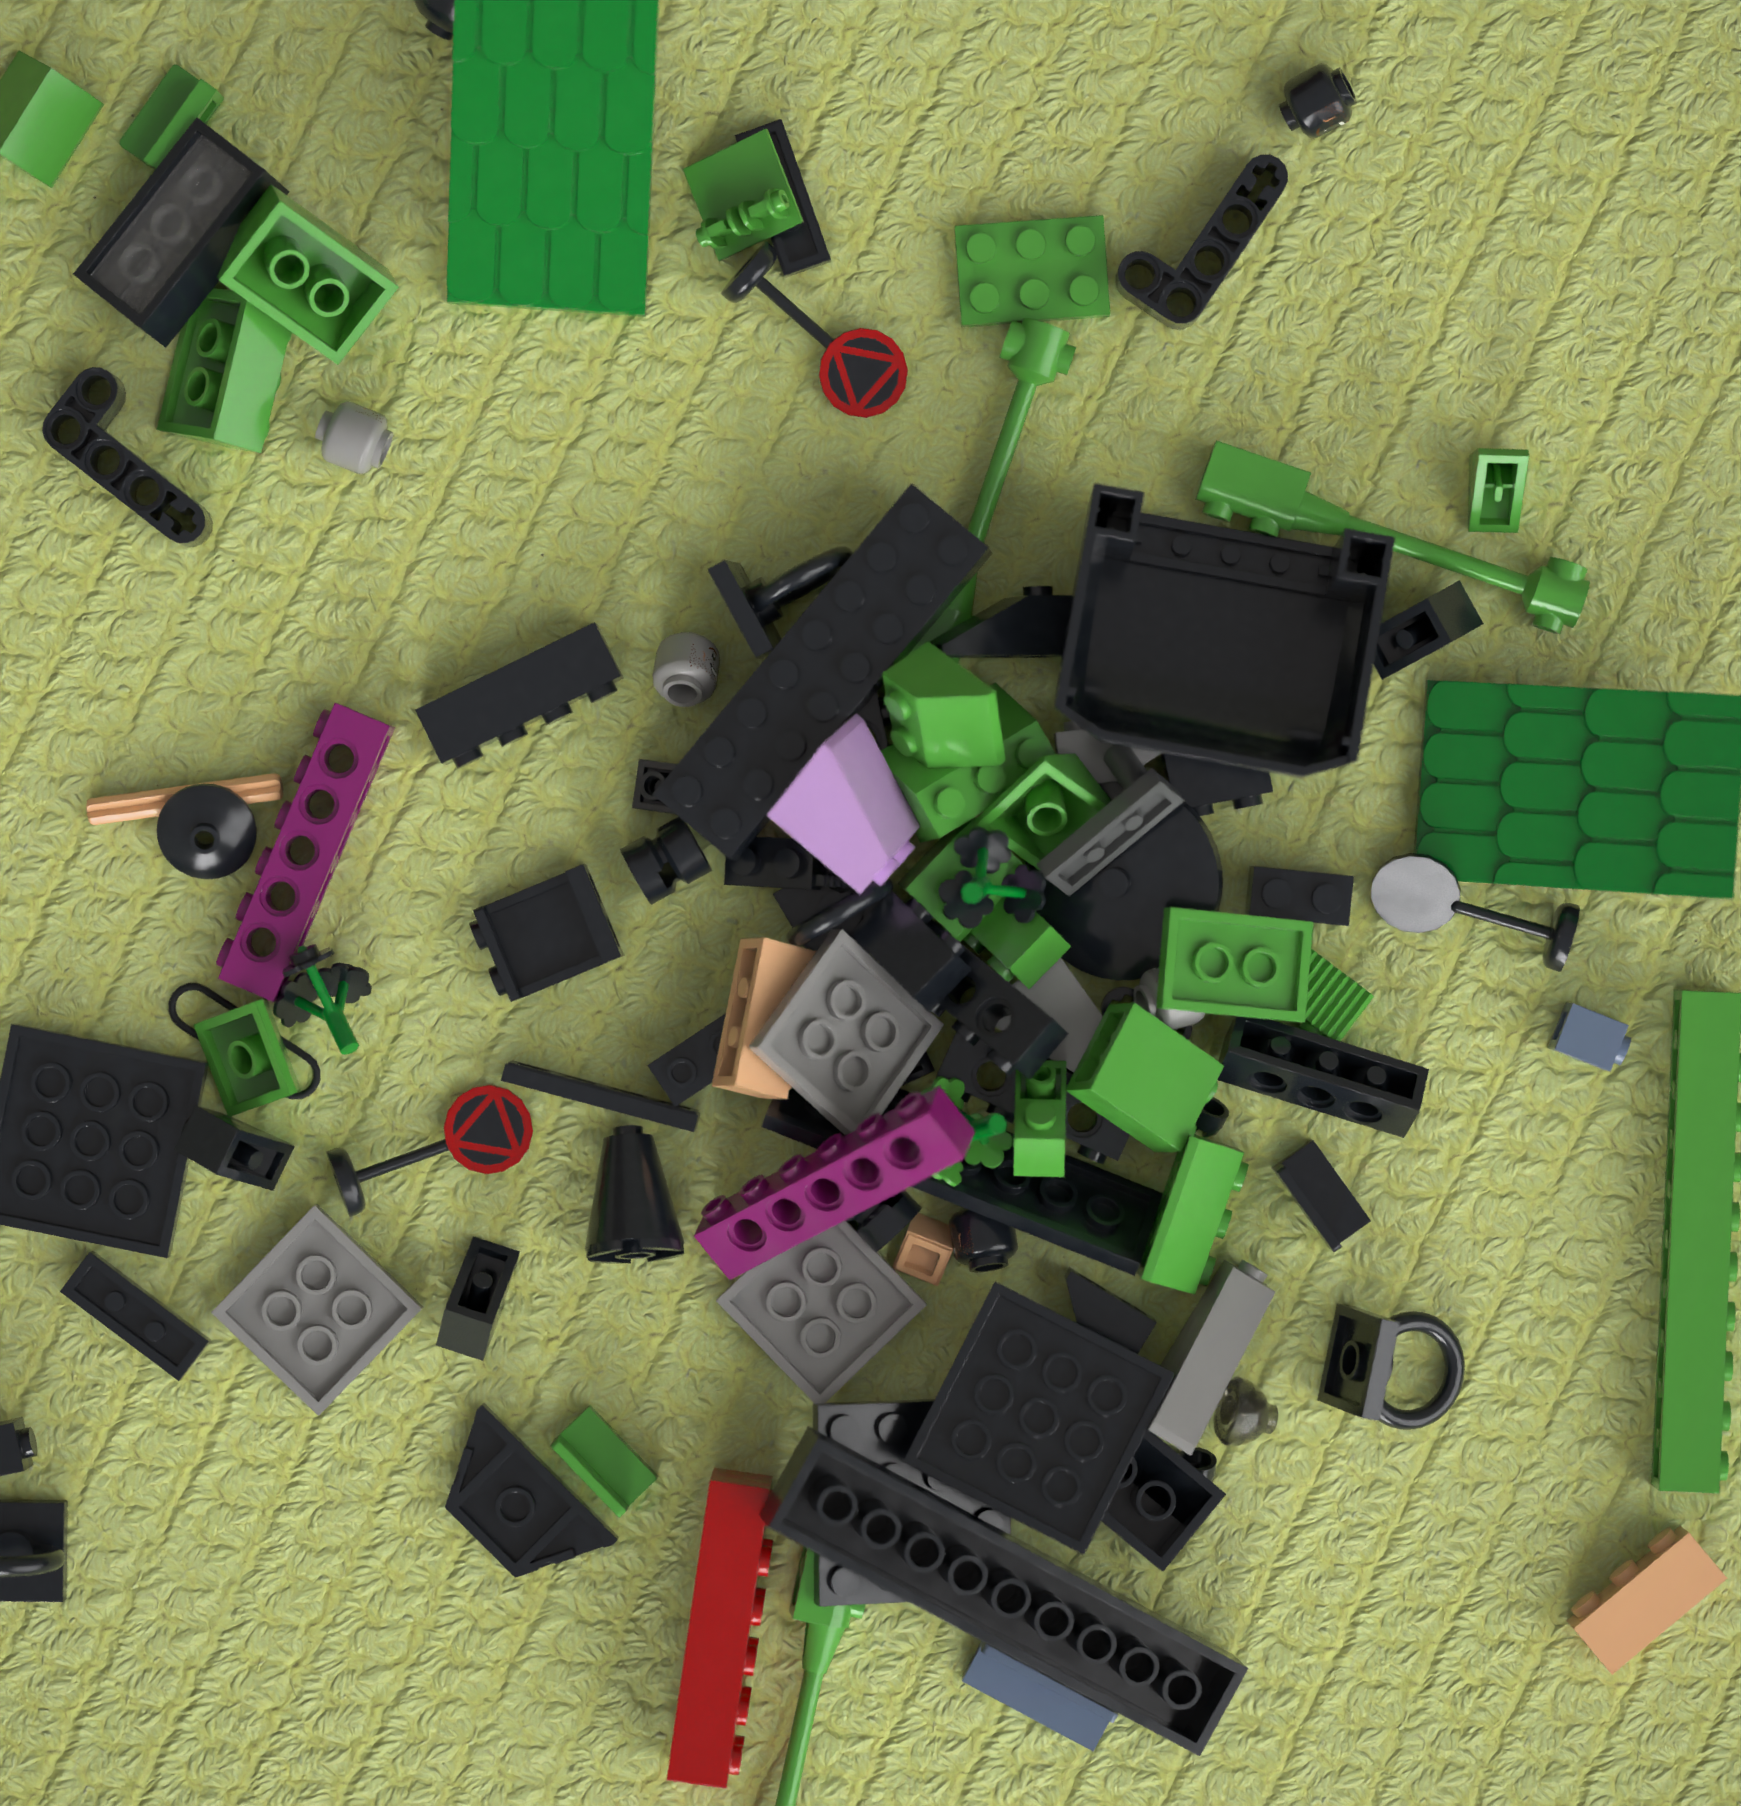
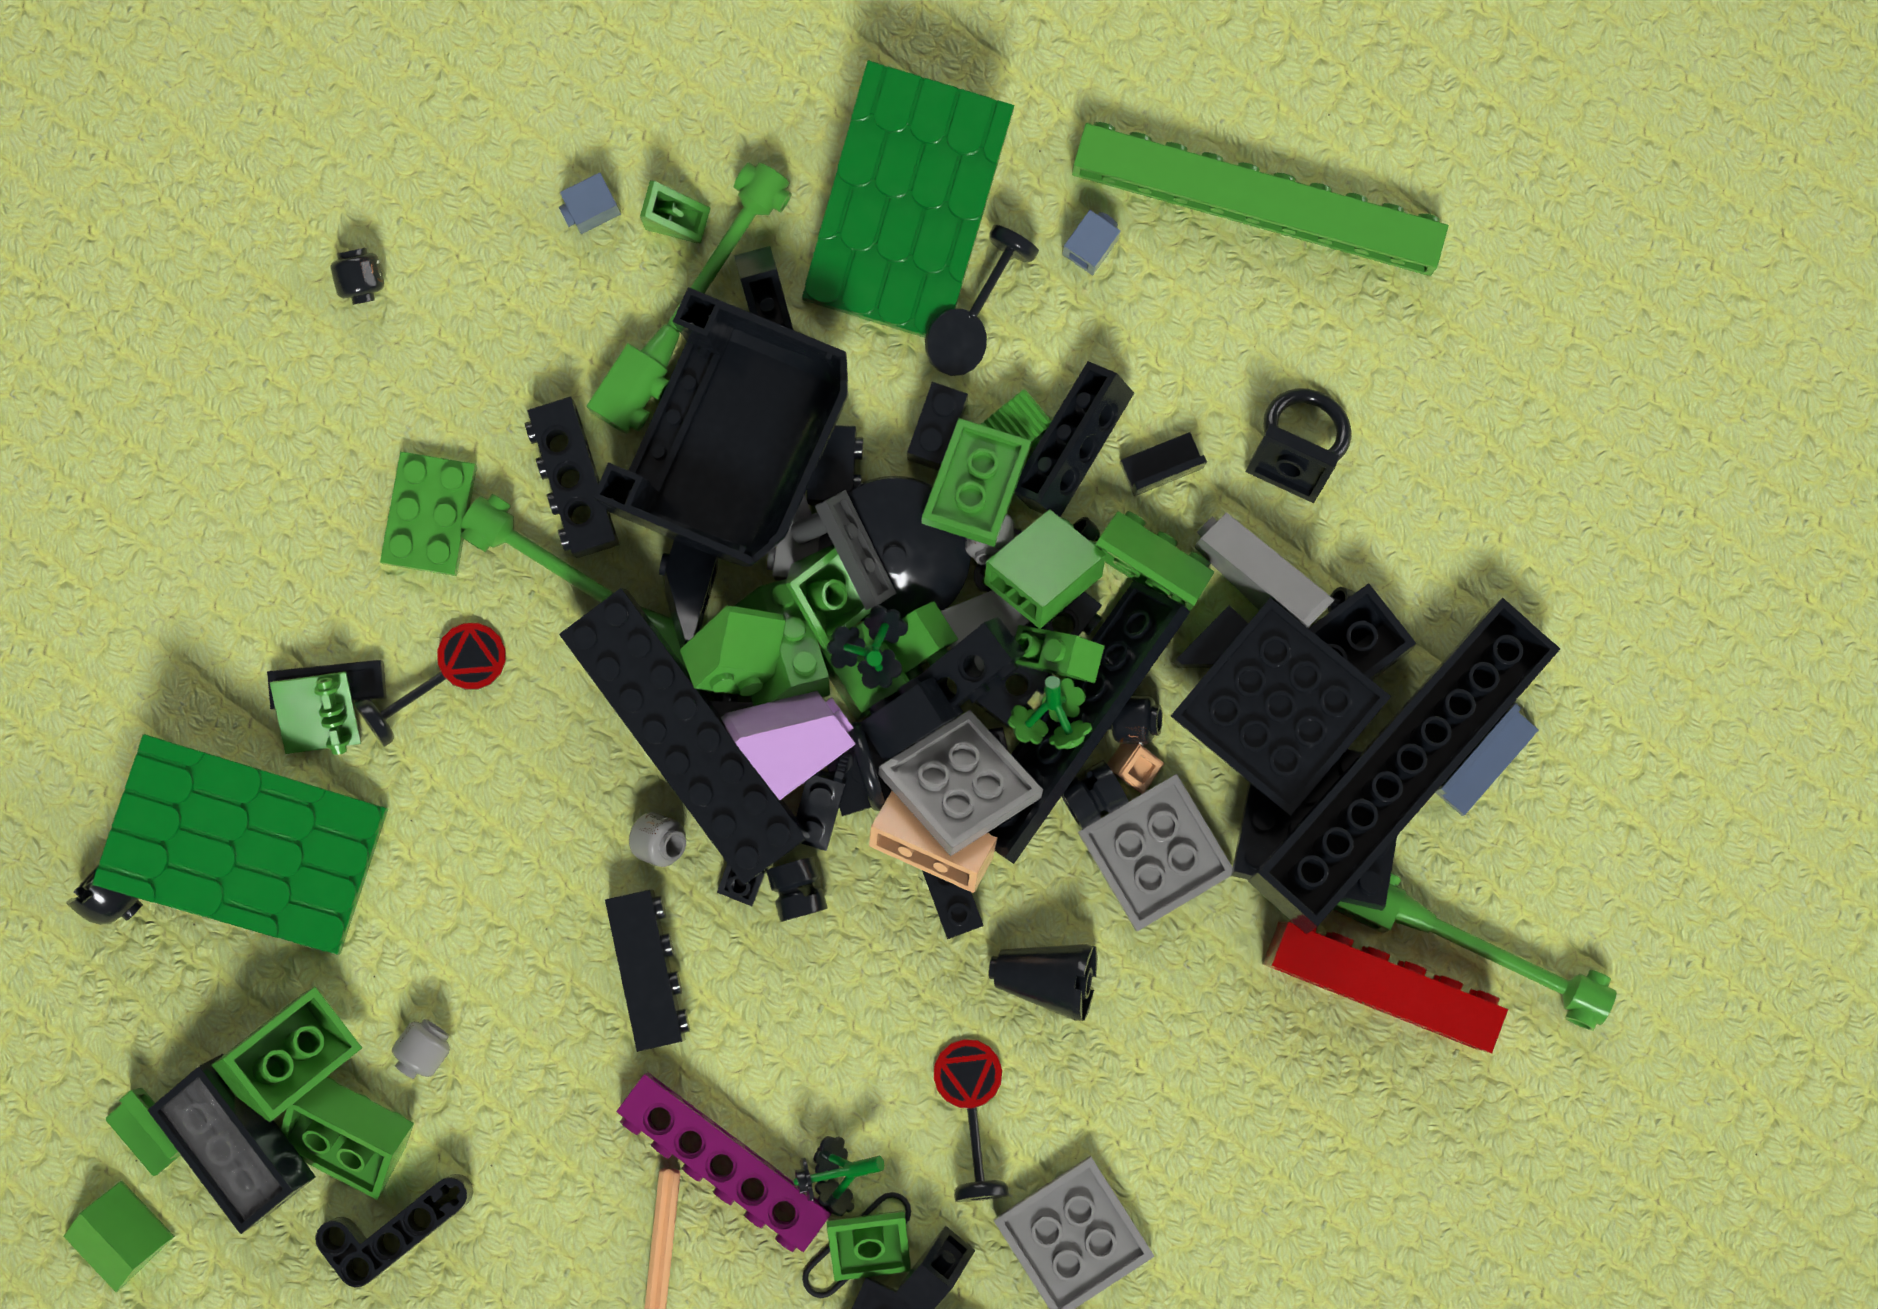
camera: 75 degrees left, 5 degrees down
black dish [157,784,257,879] -> none
black slope [436,1236,520,1361] -> none
black wing [445,1403,619,1578] -> none
black panel [469,864,625,1002] -> none
black tile [501,1060,700,1132] -> none
bright green panel [550,1405,658,1518] -> none
magenta brick [694,1086,975,1280] -> none
black tile [707,546,853,659] -> none
black beam [1116,155,1288,330] -> none
clear smoke brick [1214,1376,1278,1446] -> none
light nougat brick [1567,1526,1727,1675] -> none
none -> black brick [525,396,620,558]
none -> sand blue brick [559,173,621,234]

